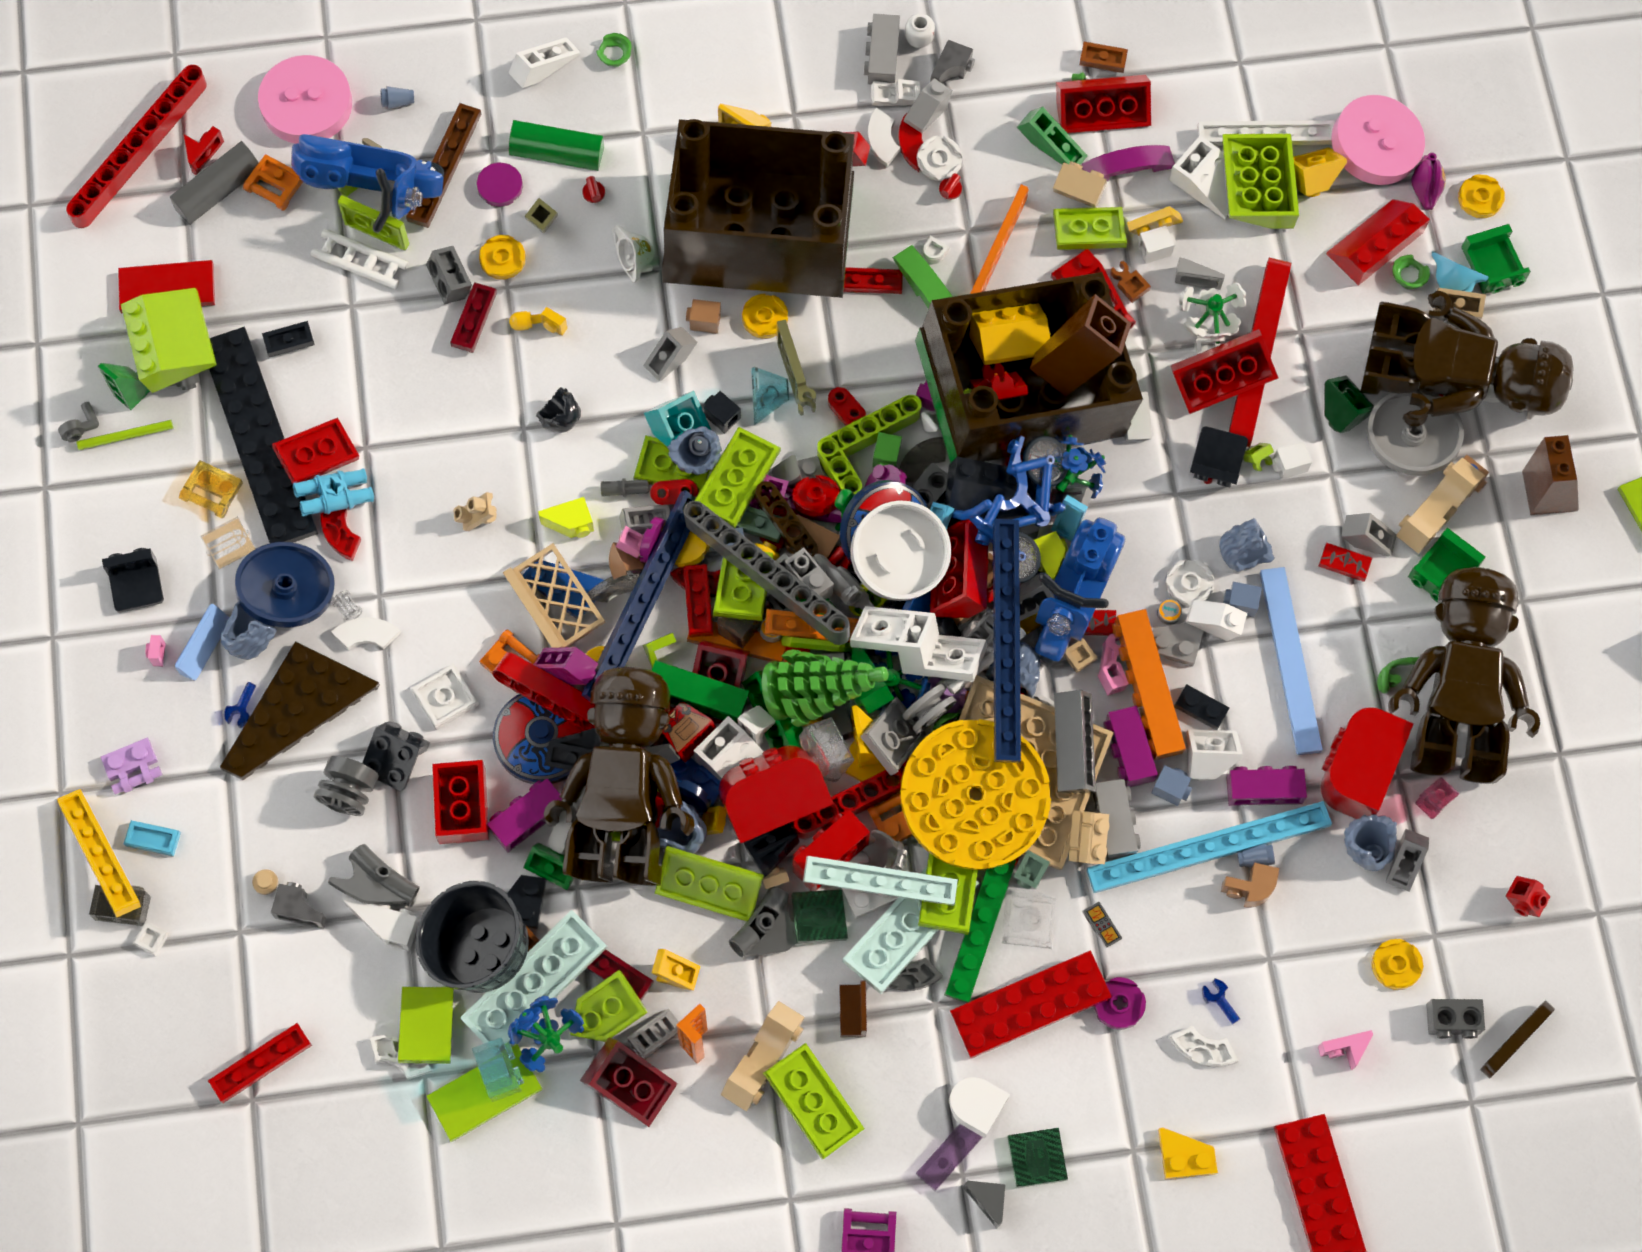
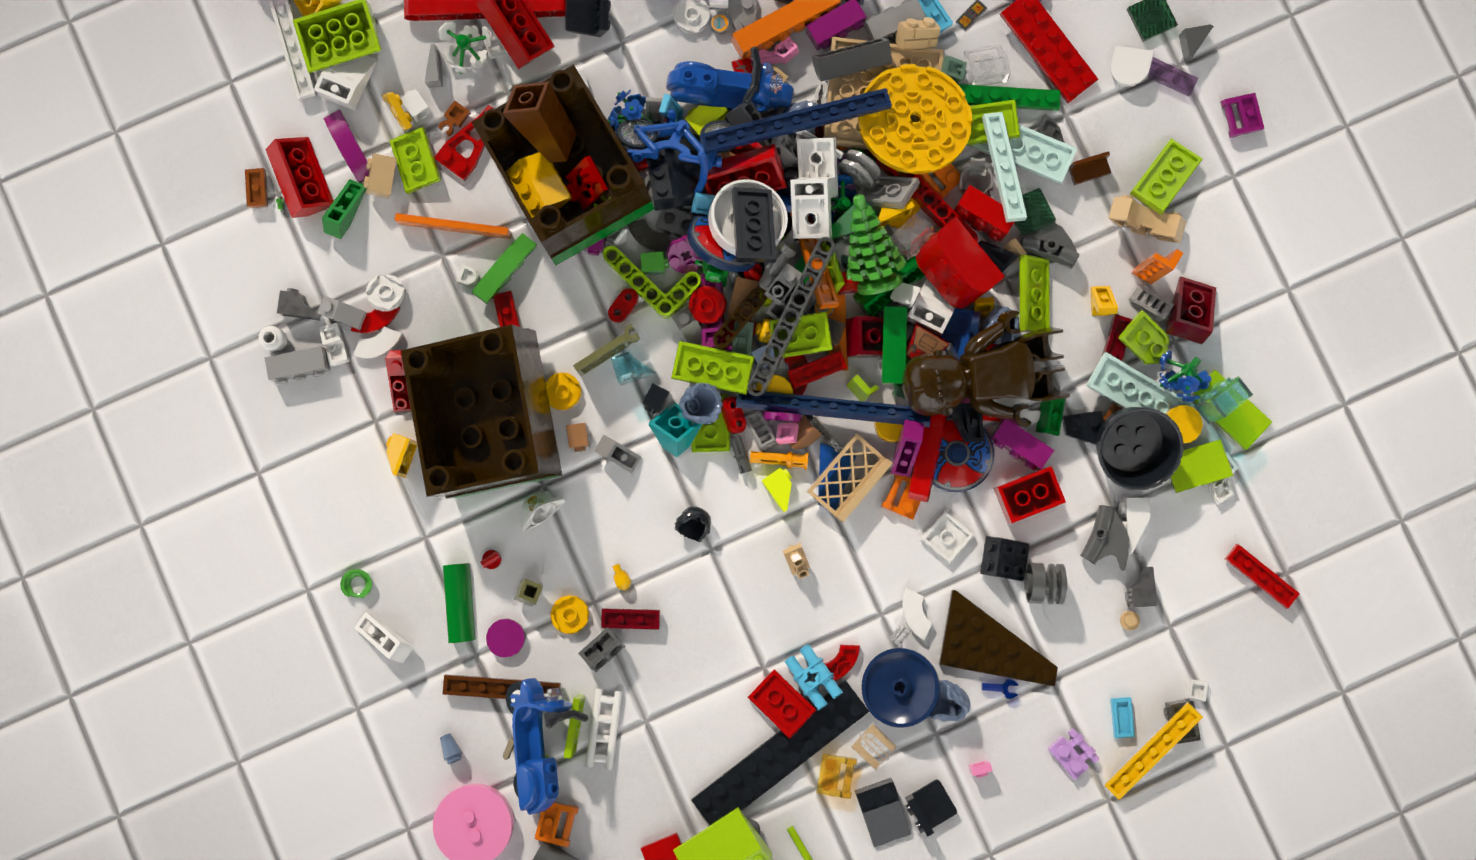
camera: 100 degrees left, 15 degrees up
light blue slope [175,603,230,681] -> none
black plate [262,321,315,358] -> none
yellow plate [541,307,568,335] -> none
red plate [939,173,962,200] -> none
none -> black plate [732,187,776,263]
none -> light orange pin [750,451,808,470]
none -> black slope [854,778,911,847]
none -> yellow tile [1166,405,1203,443]

